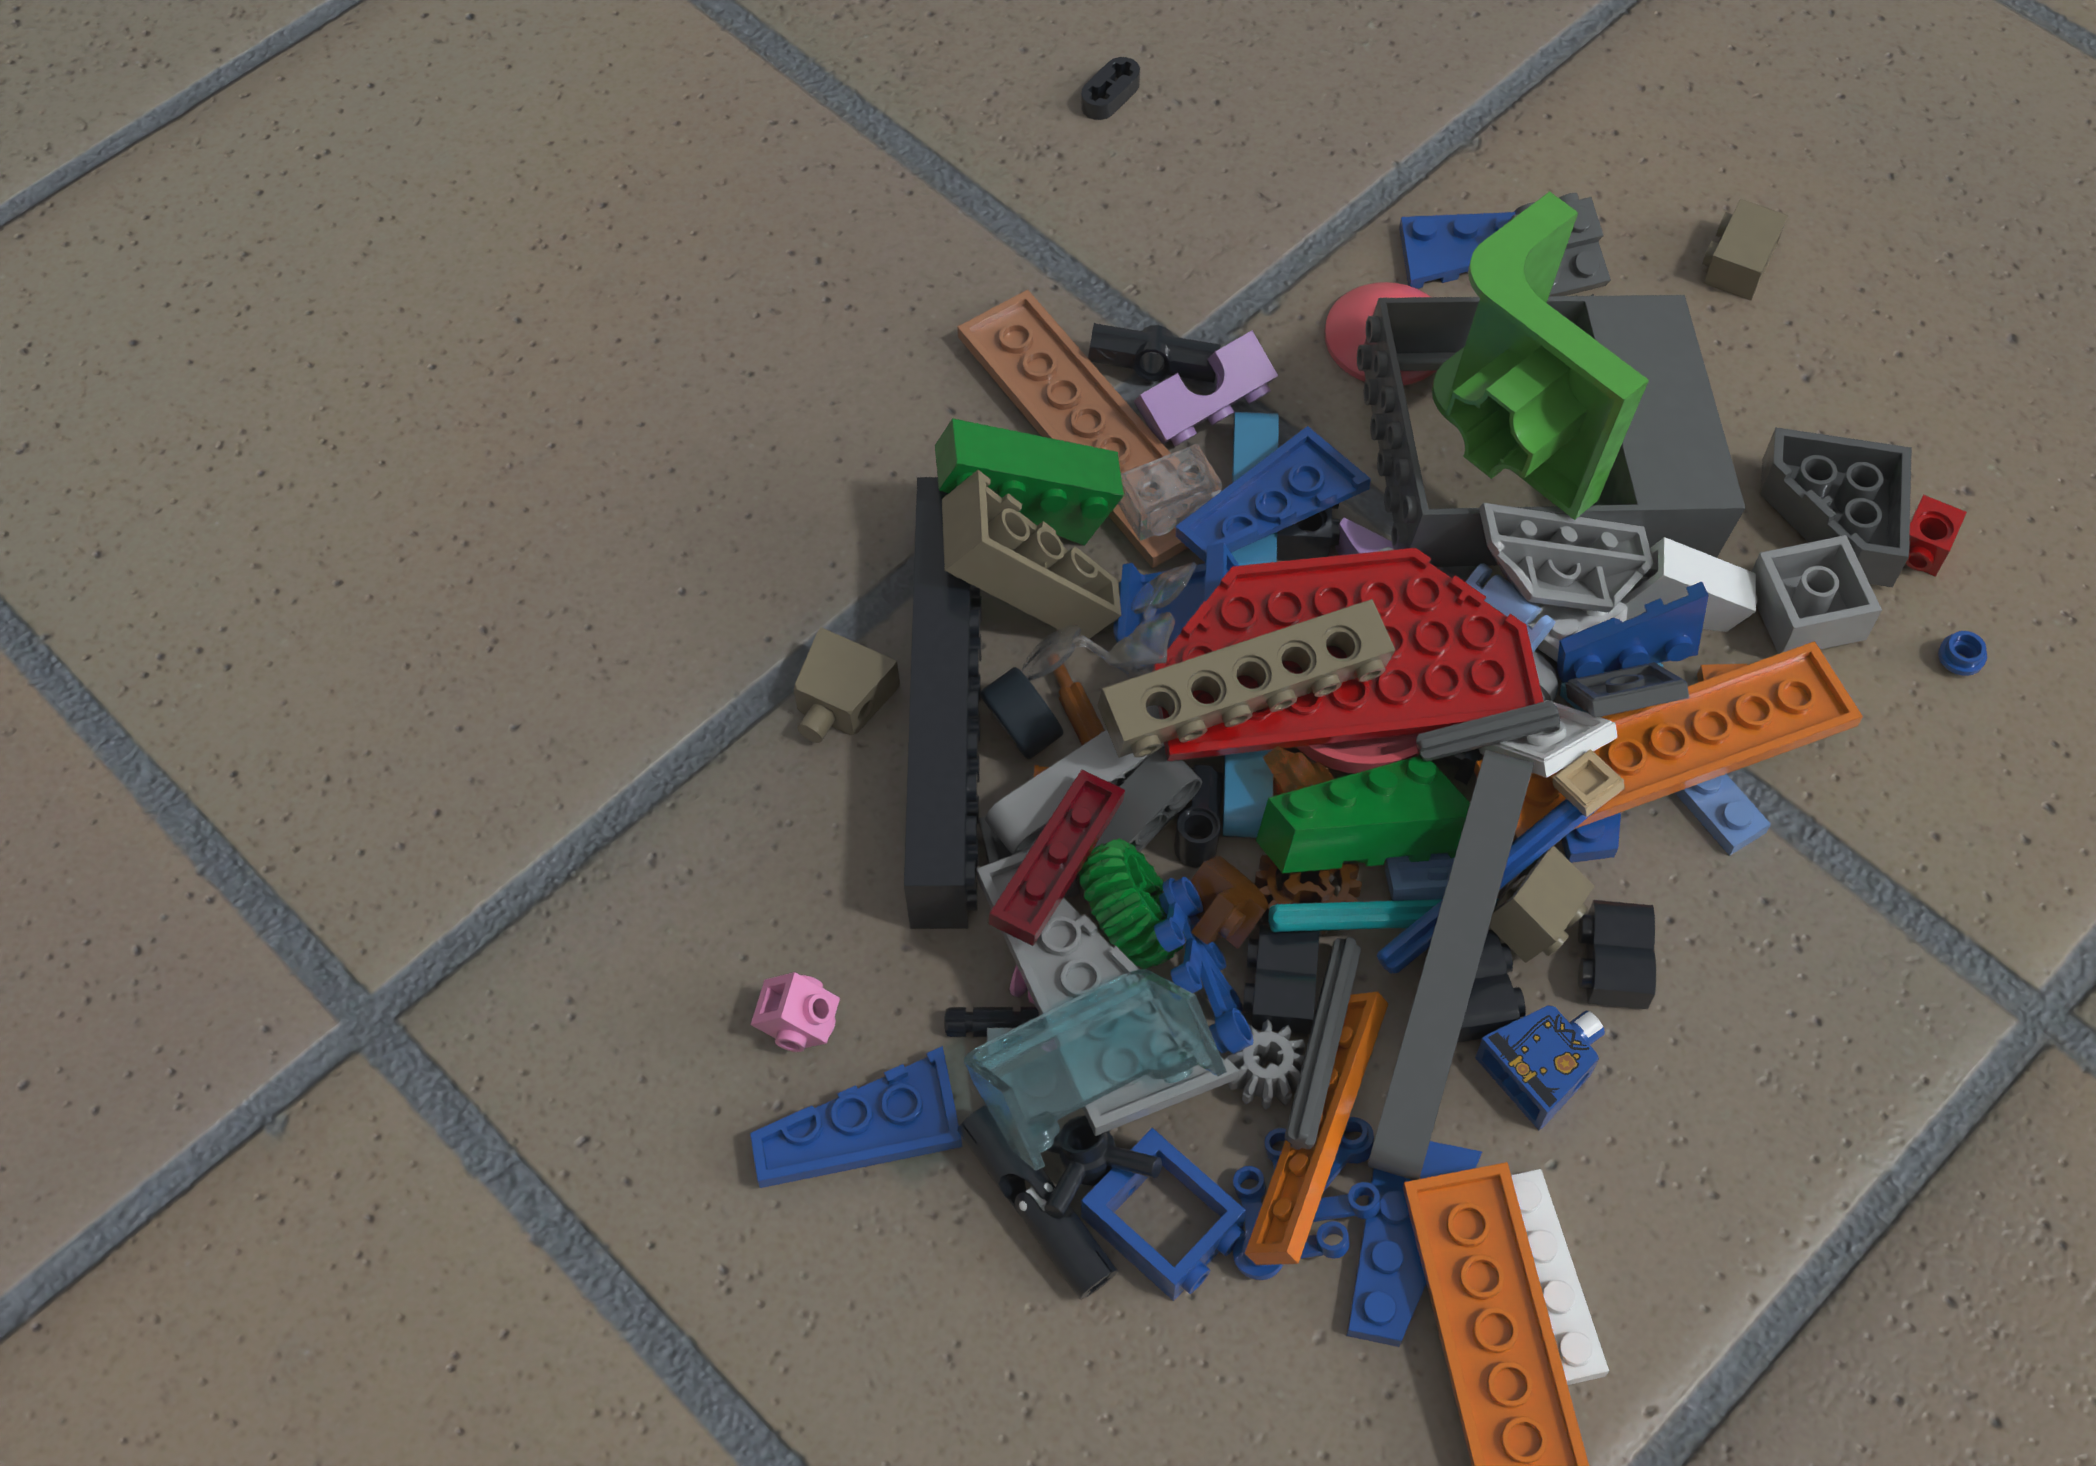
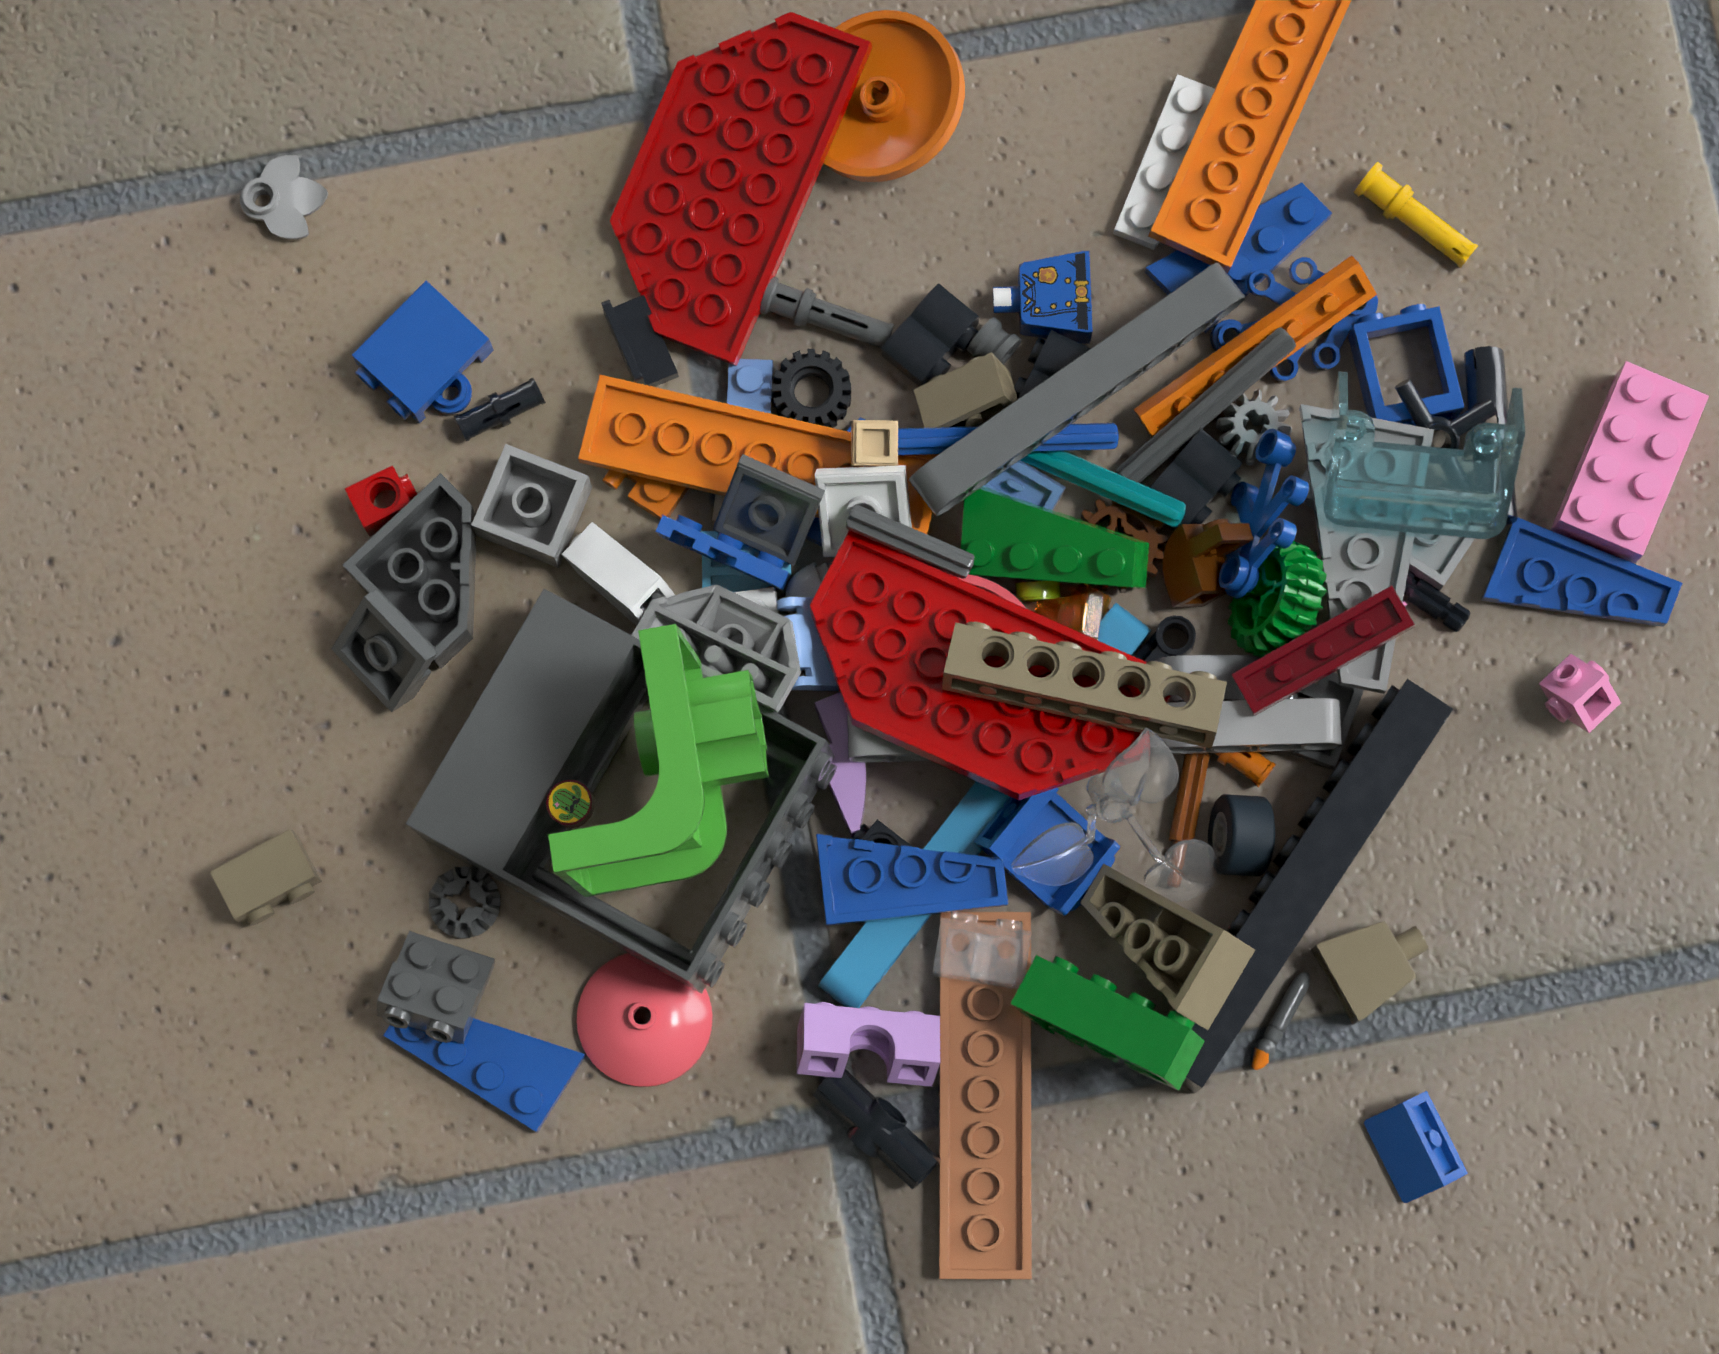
camera: 145 degrees left, 20 degrees up
none -> dark grey plate [331,589,437,712]
none -> blue panel [352,280,494,424]
none -> black pin [454,378,546,442]
none -> black panel [601,295,679,387]
none -> red plate [610,12,873,366]
none -> dark grey pin [760,277,894,348]
none -> black tyre [772,349,851,428]
none -> orange dish [823,10,965,182]
none -> dark grey wheel [967,317,1022,365]
none -> dark grey piece [1252,972,1310,1070]
none -> yellow pin [1353,162,1478,268]
none -> blue panel [1364,1091,1468,1203]
none -> bright pink brick [1551,361,1709,564]

